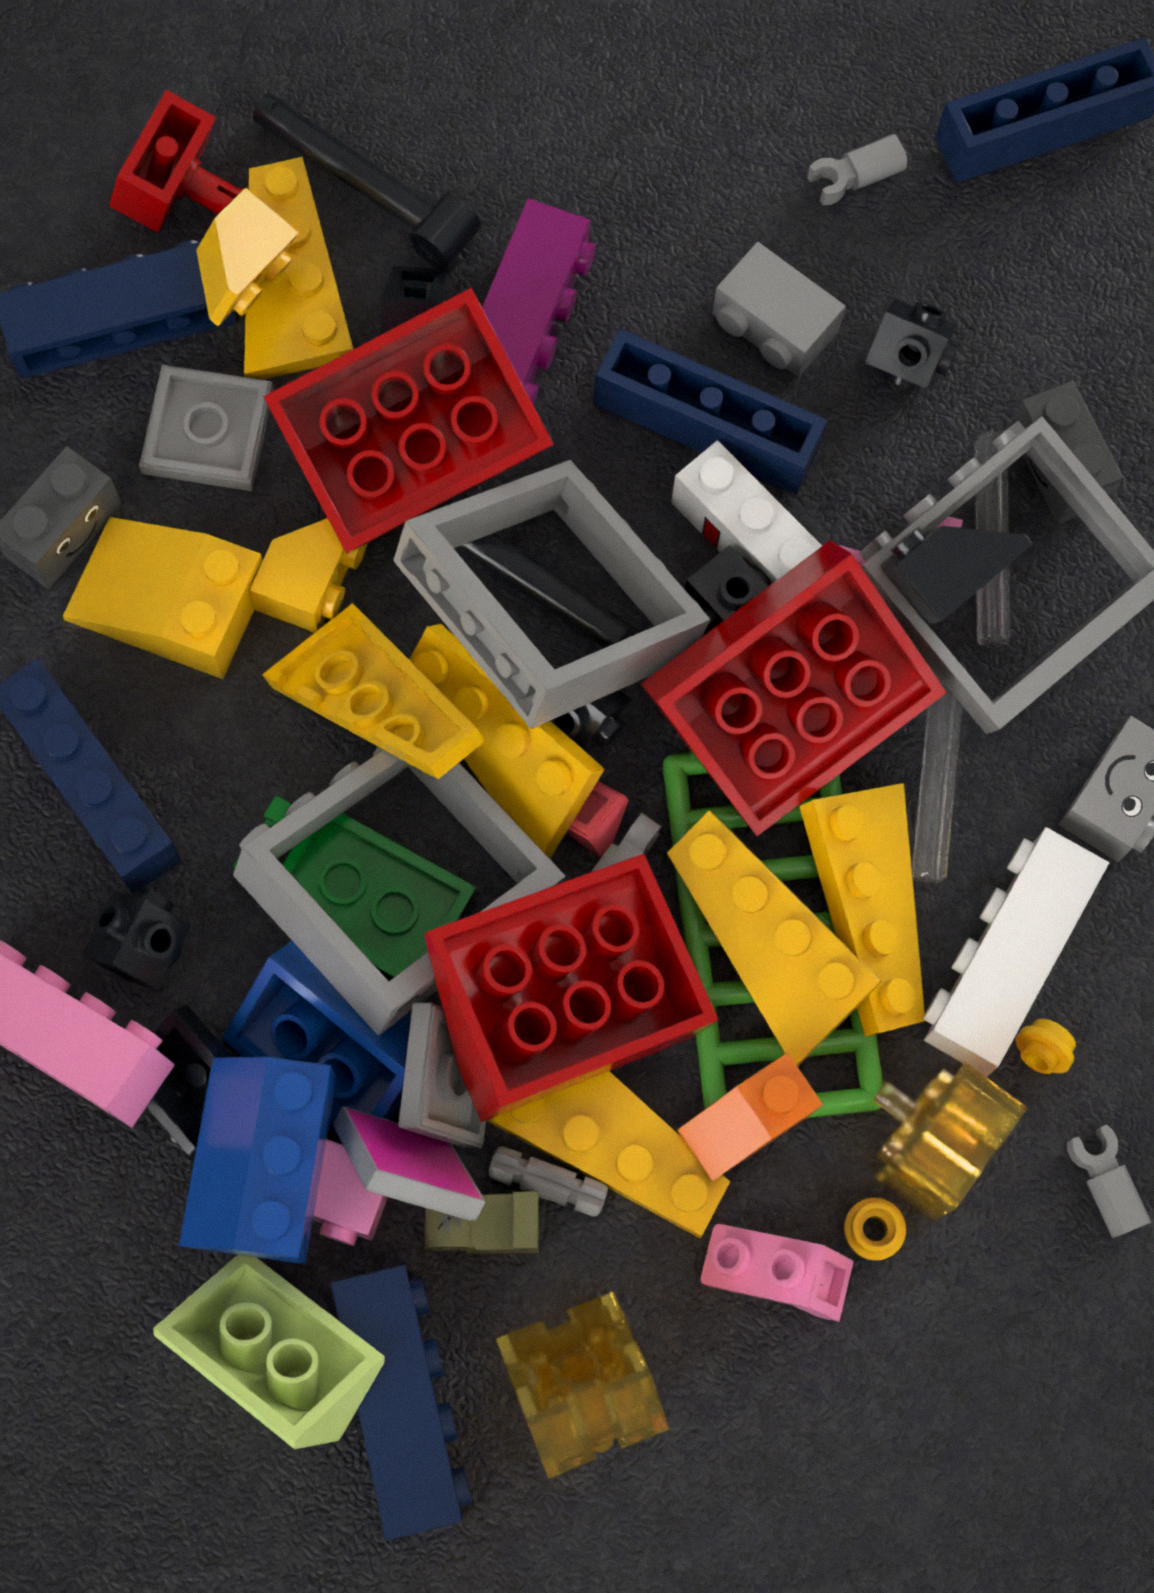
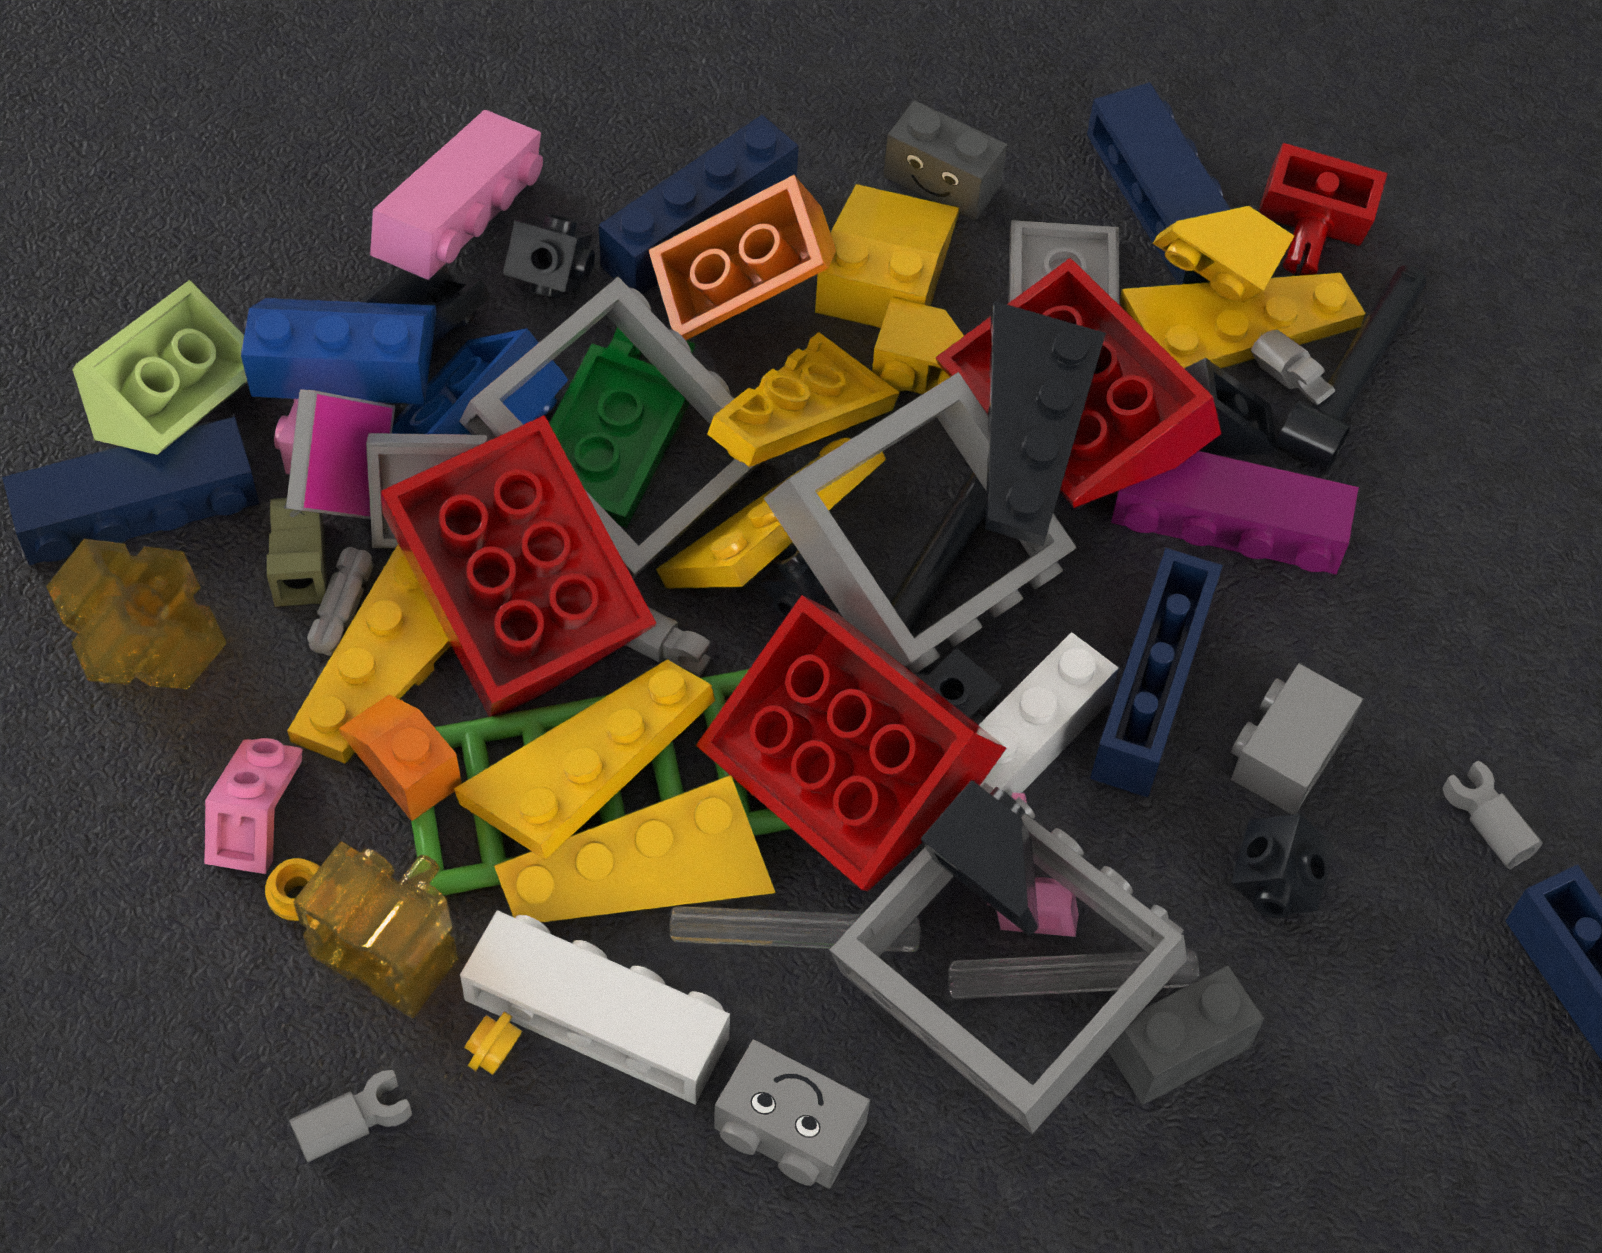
camera: 85 degrees right, 15 degrees down
coral slope [566,781,629,859] -> none
none -> orange slope [649,175,836,340]
none -> black wing [985,301,1106,546]
none -> light grey bar [1251,330,1335,405]

